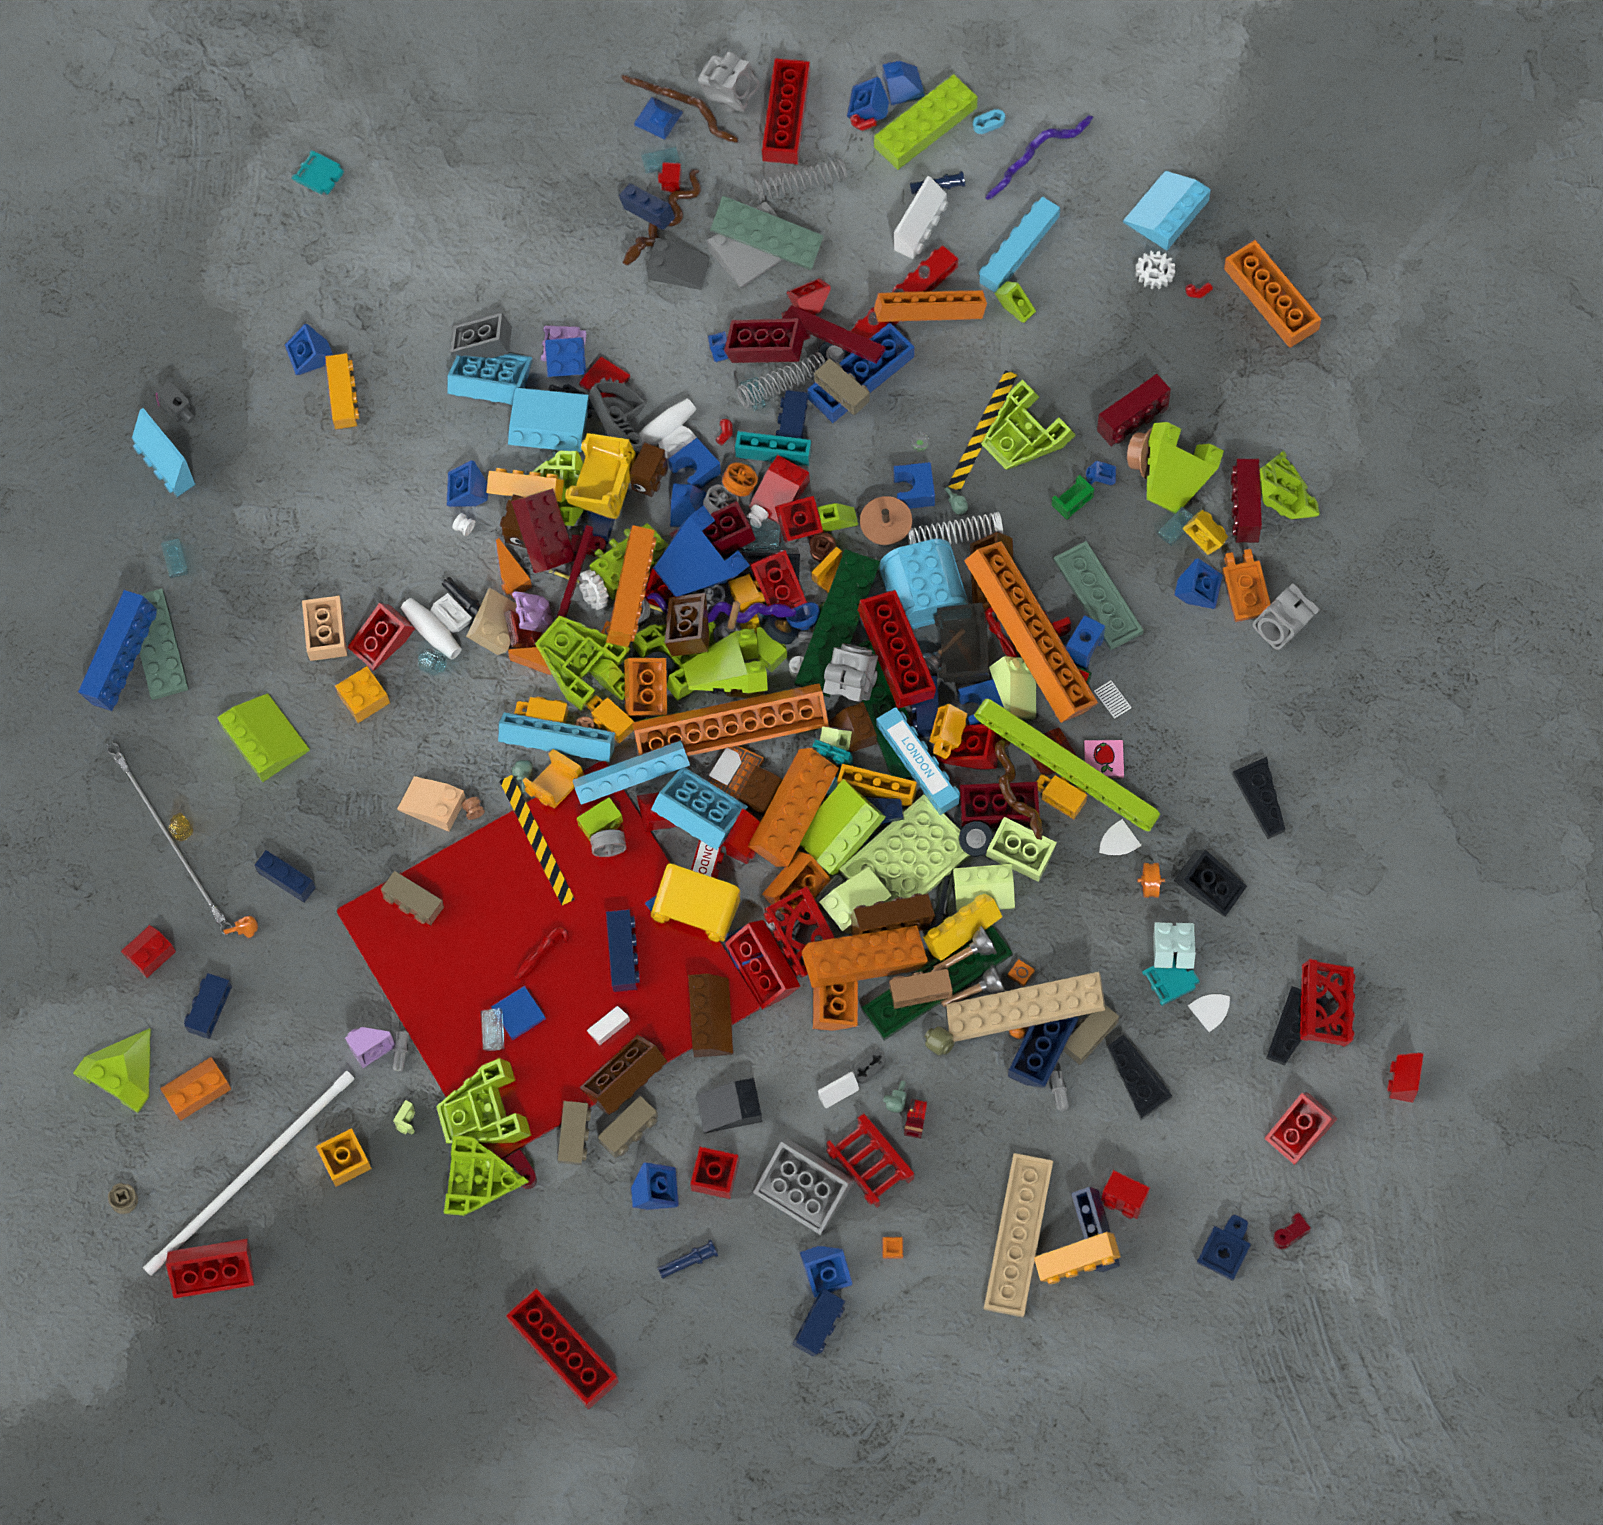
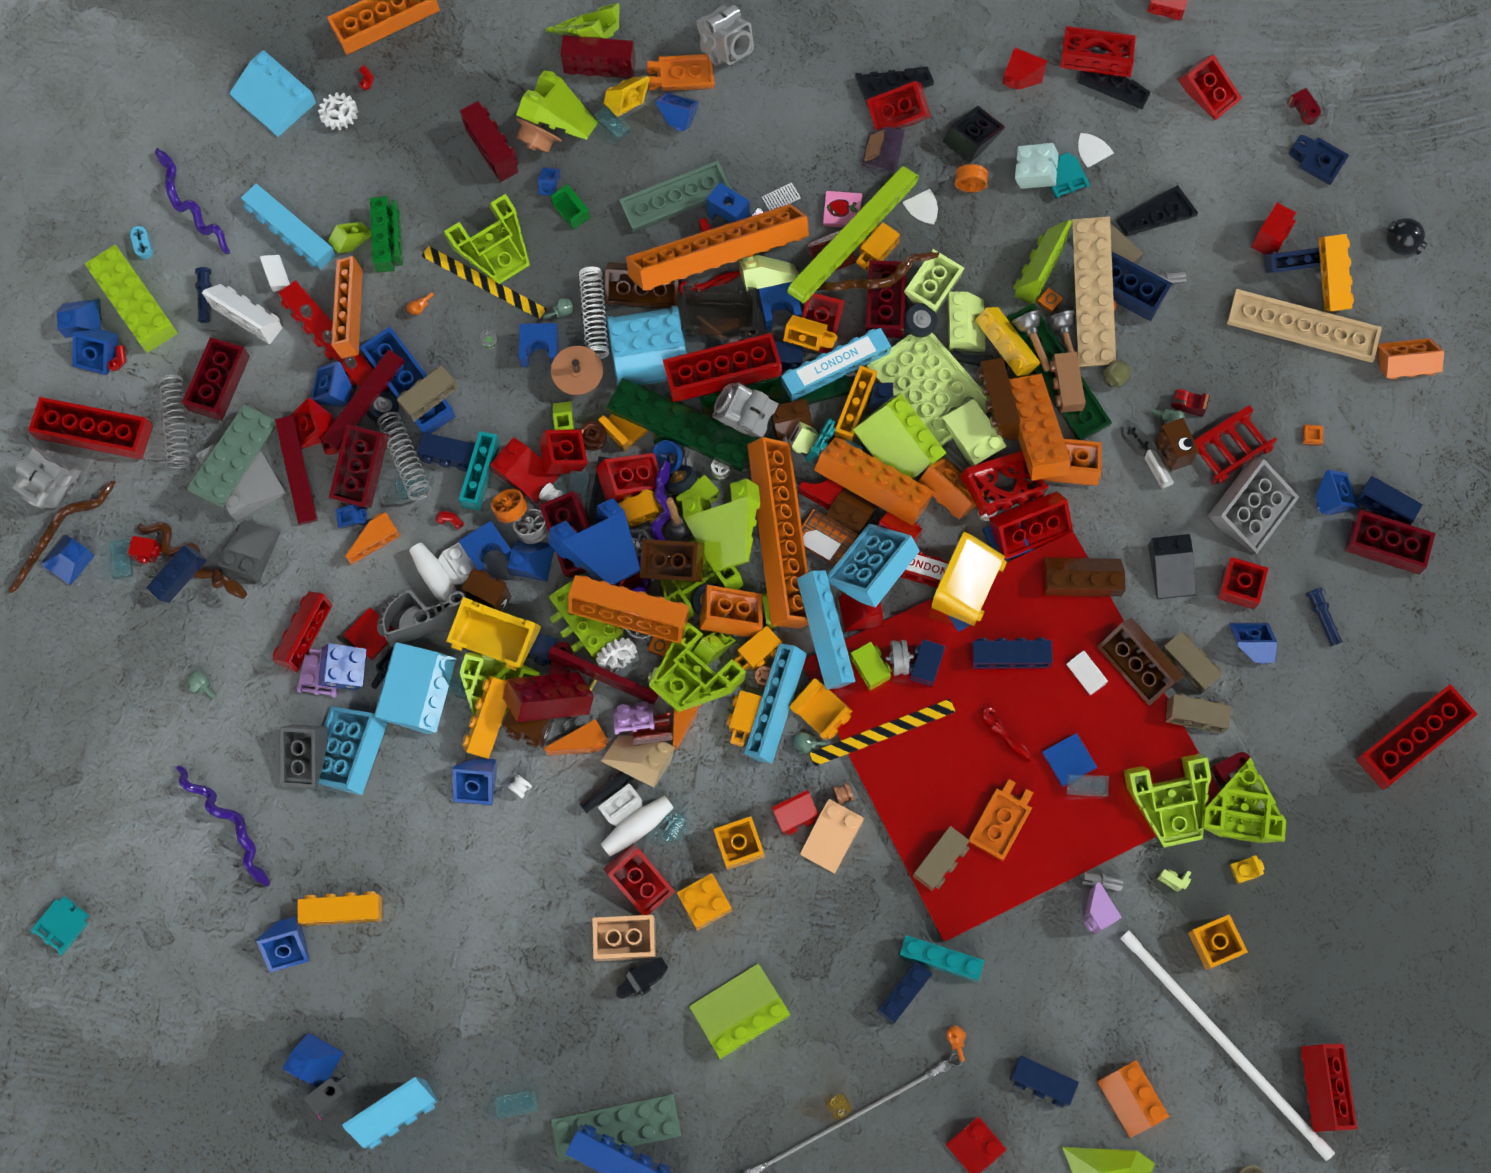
camera: 85 degrees left, 5 degrees up
none -> dark purple animal [176,766,270,887]
none -> dark red brick [182,337,250,421]
none -> sand green piece [186,671,216,699]
none -> white slope [260,255,290,292]
none -> red slope [273,591,333,673]
none -> dark red tile [275,415,318,525]
none -> blue slope [282,1033,344,1087]
none -> blue slope [311,361,352,407]
none -> orange slope [345,512,400,565]
none -> green brick [370,196,403,273]
none -> orange piece [406,292,434,316]
none -> black hinge [616,957,668,999]
none -> light orange brick [713,816,765,870]
none -> slope [772,790,818,836]
none -> red arch [799,478,843,510]
none -> clear purple slope [862,127,905,172]
none -> red slope [867,81,931,132]
none -> teal brick [899,935,985,982]
none -> dark blue brick [909,639,945,687]
none -> orange tile [969,779,1034,861]
none -> red slope [1002,47,1048,90]
none -> lime slope [1013,220,1072,305]
none -> reddish brown brick [1155,418,1199,472]
none -> yellow bracket [1229,855,1264,884]
none -> dark red brick [1344,510,1436,575]
none -> orange slope [1376,338,1444,379]
none -> black brick [1387,218,1427,255]

